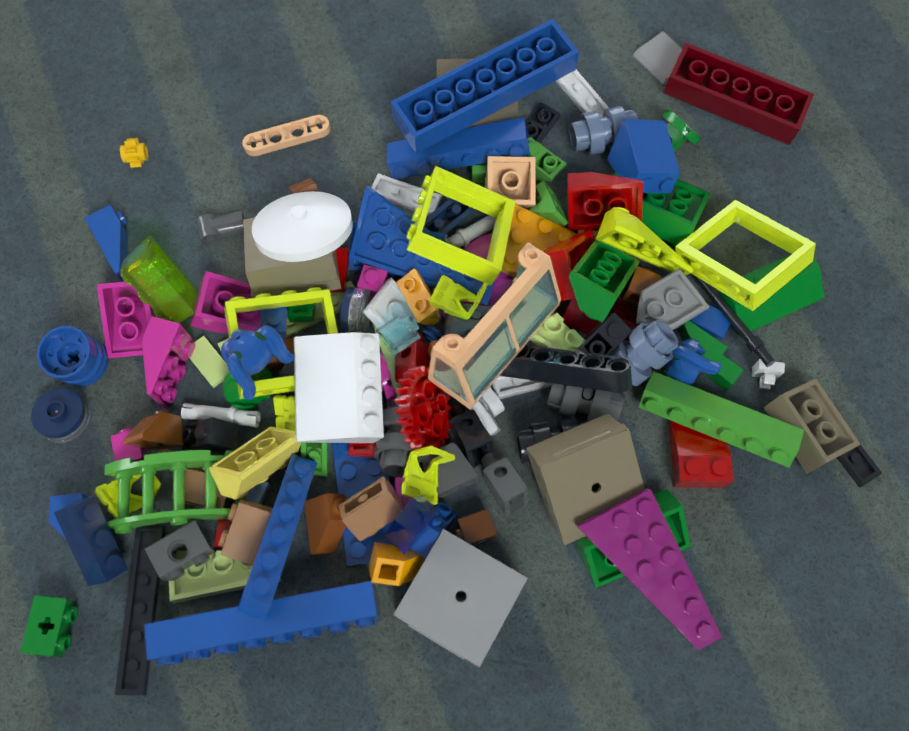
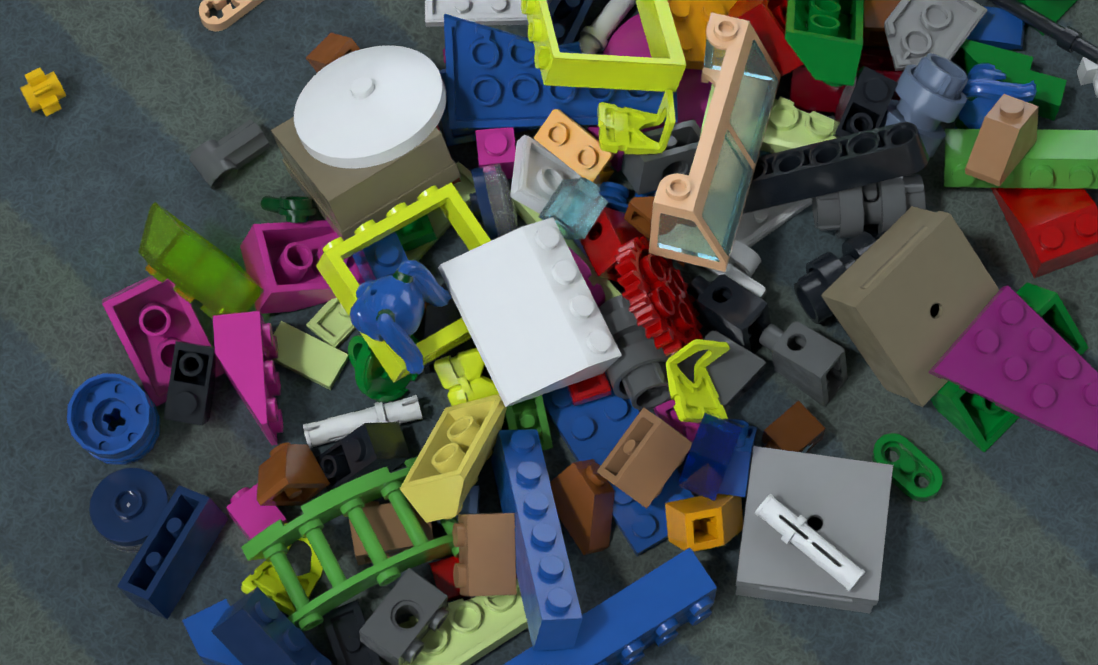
camera: 20 degrees left, 0 degrees up
blue slope [84,205,128,282] -> none
none -> dark blue brick [117,485,228,620]
none -> black slope [164,341,216,425]
none -> dark green plate [261,196,316,223]
none -> white pin [755,494,866,592]
none -> green plate [872,433,943,502]
none -> medium nougat slope [965,94,1039,187]

